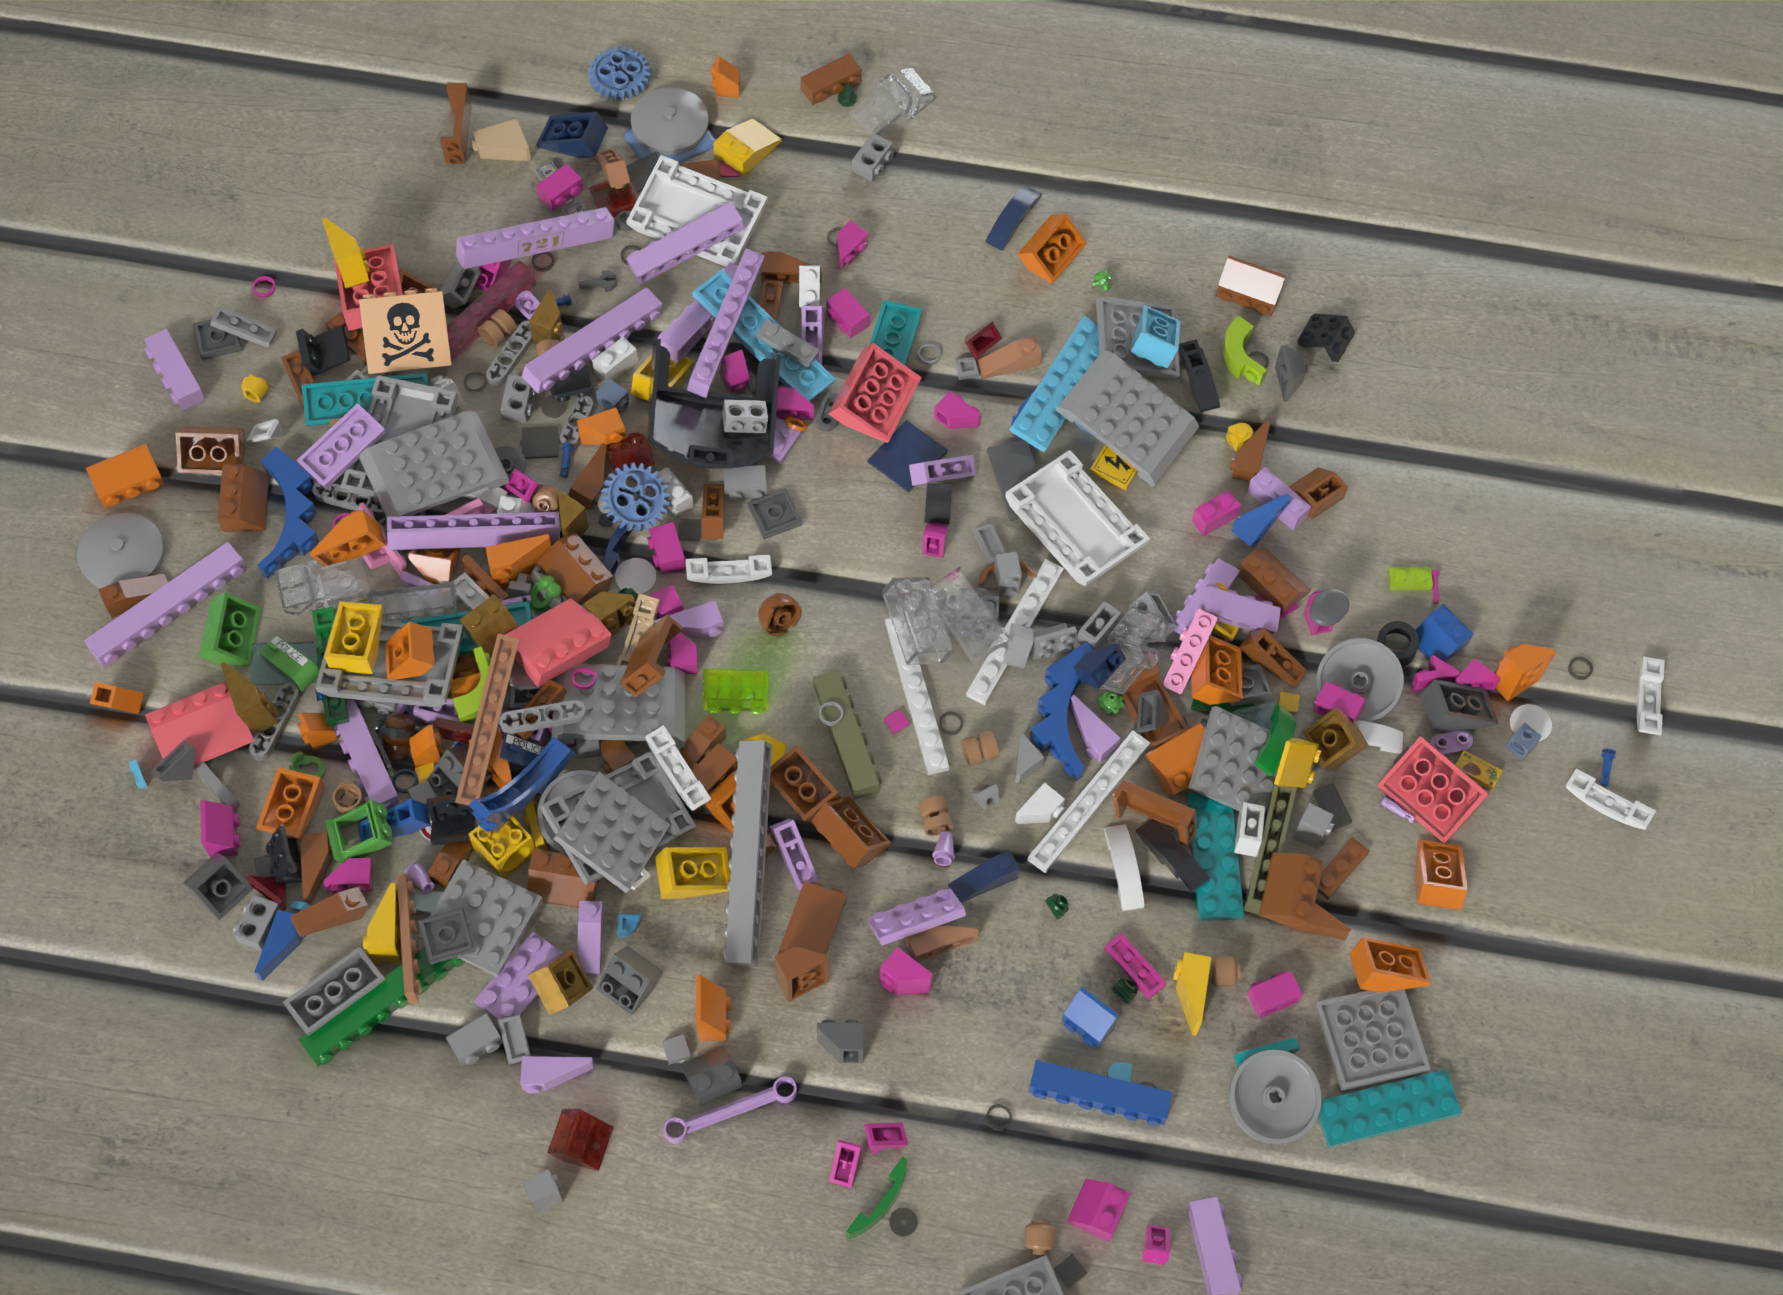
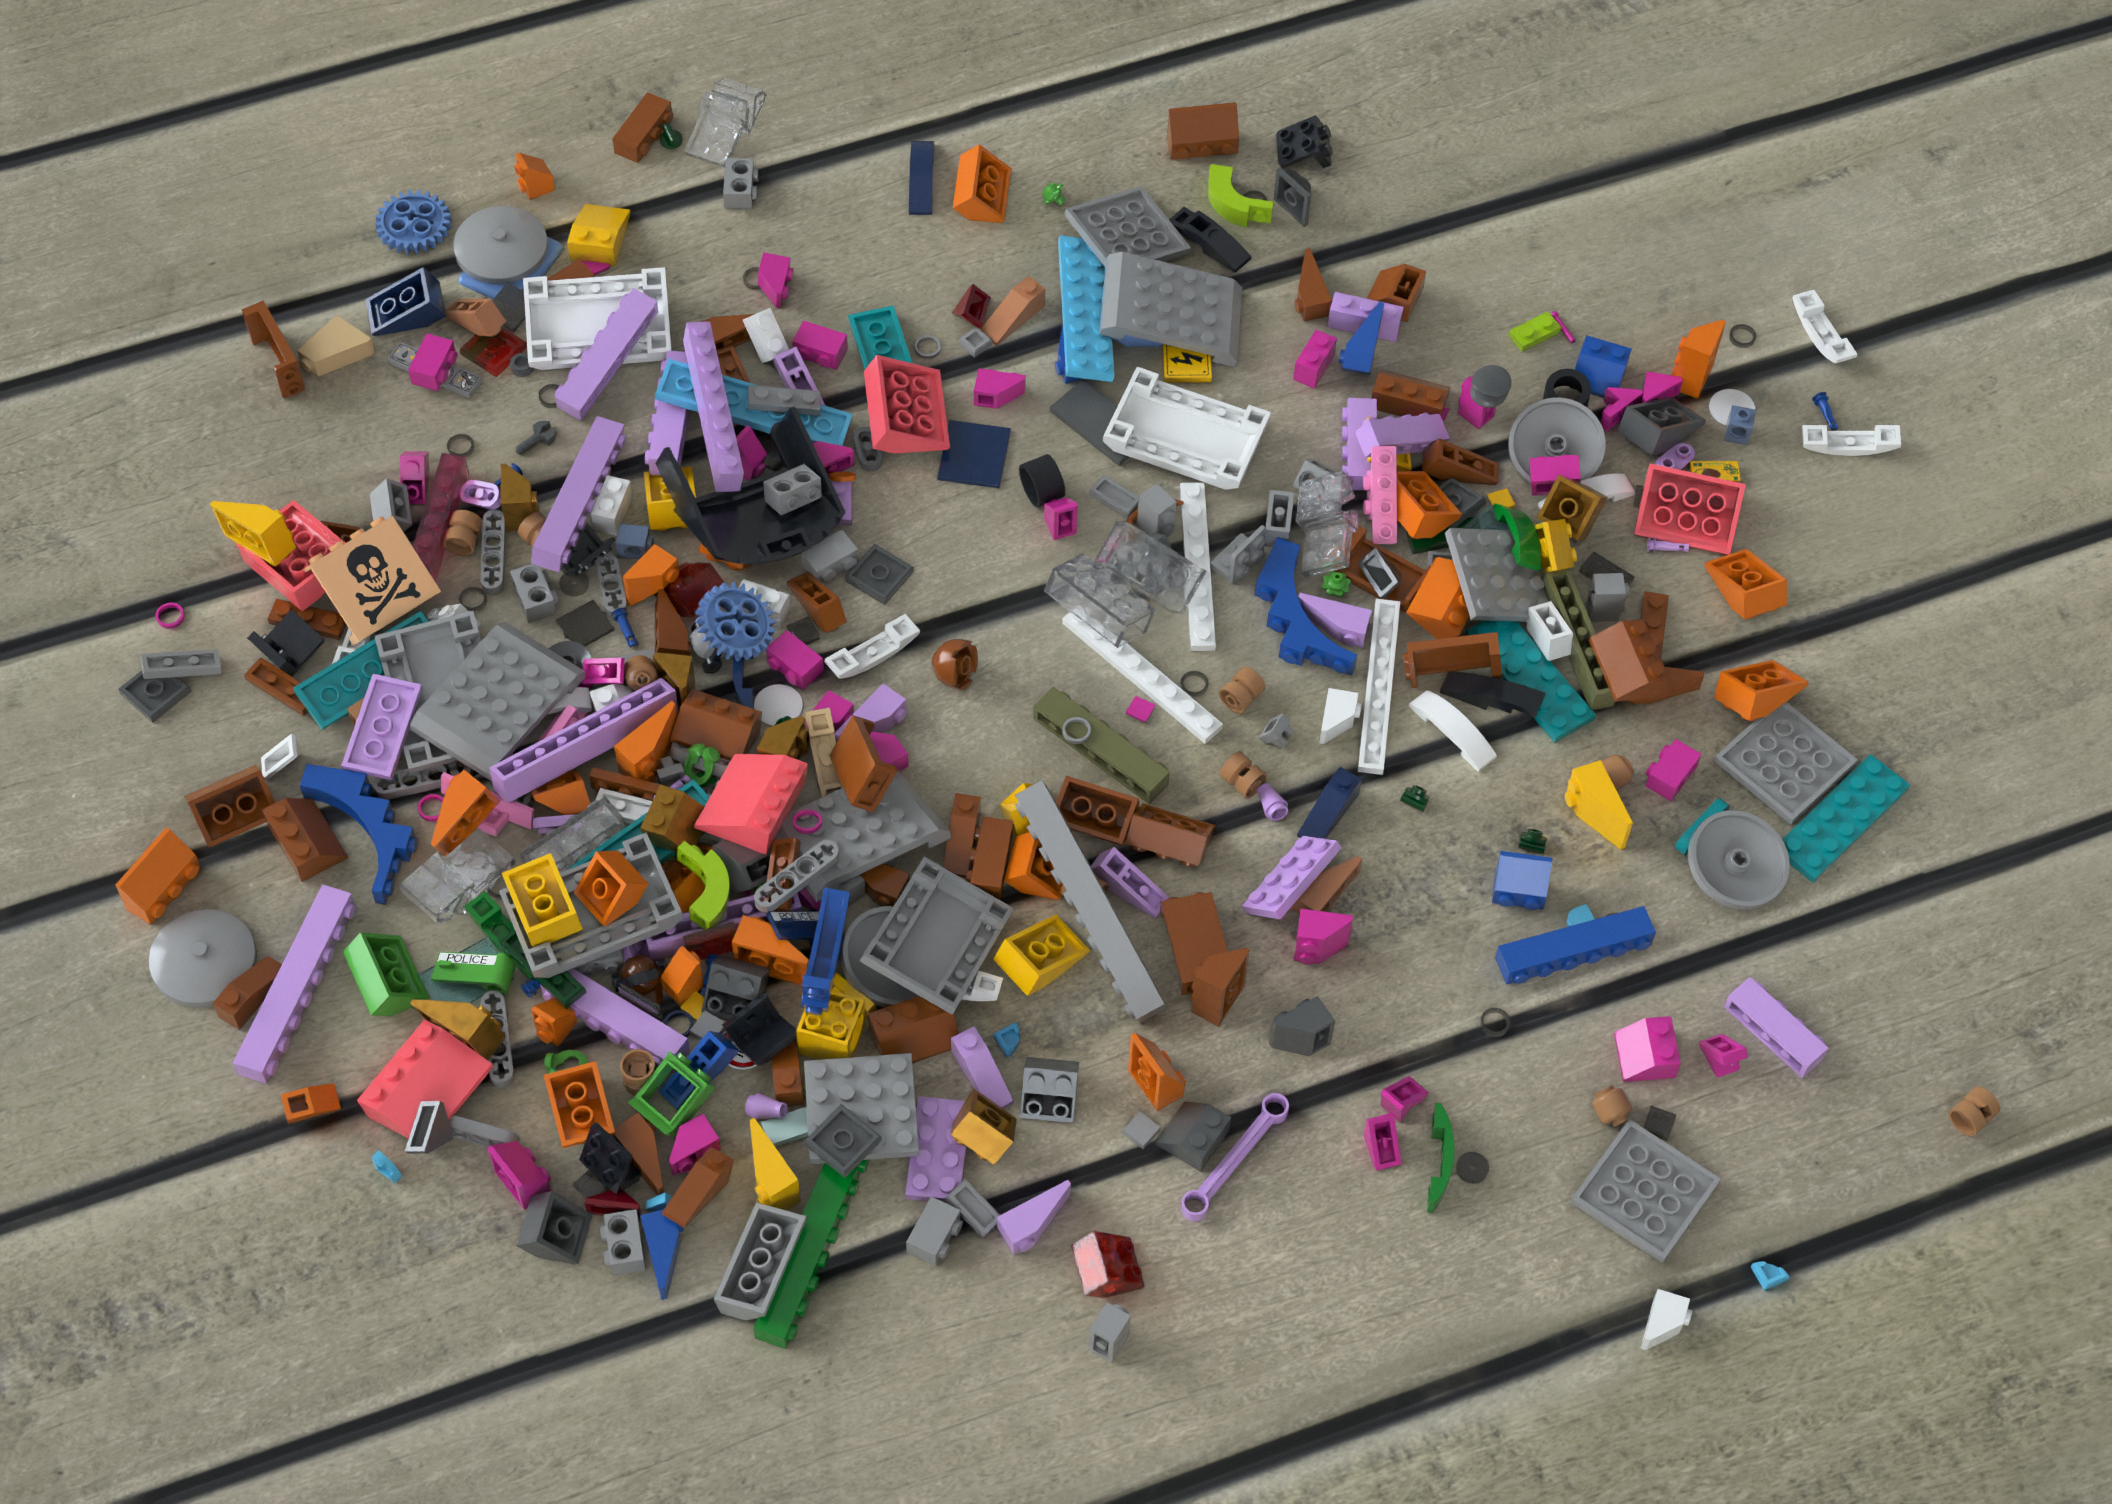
camera: 30 degrees left, 5 degrees down
lavender brick [144,329,205,410] -> none
yellow plate [241,374,269,403] -> none
nougat plate [397,873,422,1004] -> none
nougat plate [455,634,519,806] -> none
lavender brick [456,207,614,269] -> none
light grey plate [554,772,670,893] -> none
white slope [645,725,711,811] -> none
clear neon green slope [703,668,770,714] -> none
lavender slope [909,455,976,486] -> none
light grey slope [1003,623,1034,669] -> none
light grey slope [1015,734,1044,783] -> none
dark blue slope [1073,643,1126,689] -> none
dark pink plate [1104,933,1167,1000] -> none
medium azure slope [1131,305,1181,368] -> none
yellow plate [1226,423,1253,451] -> none

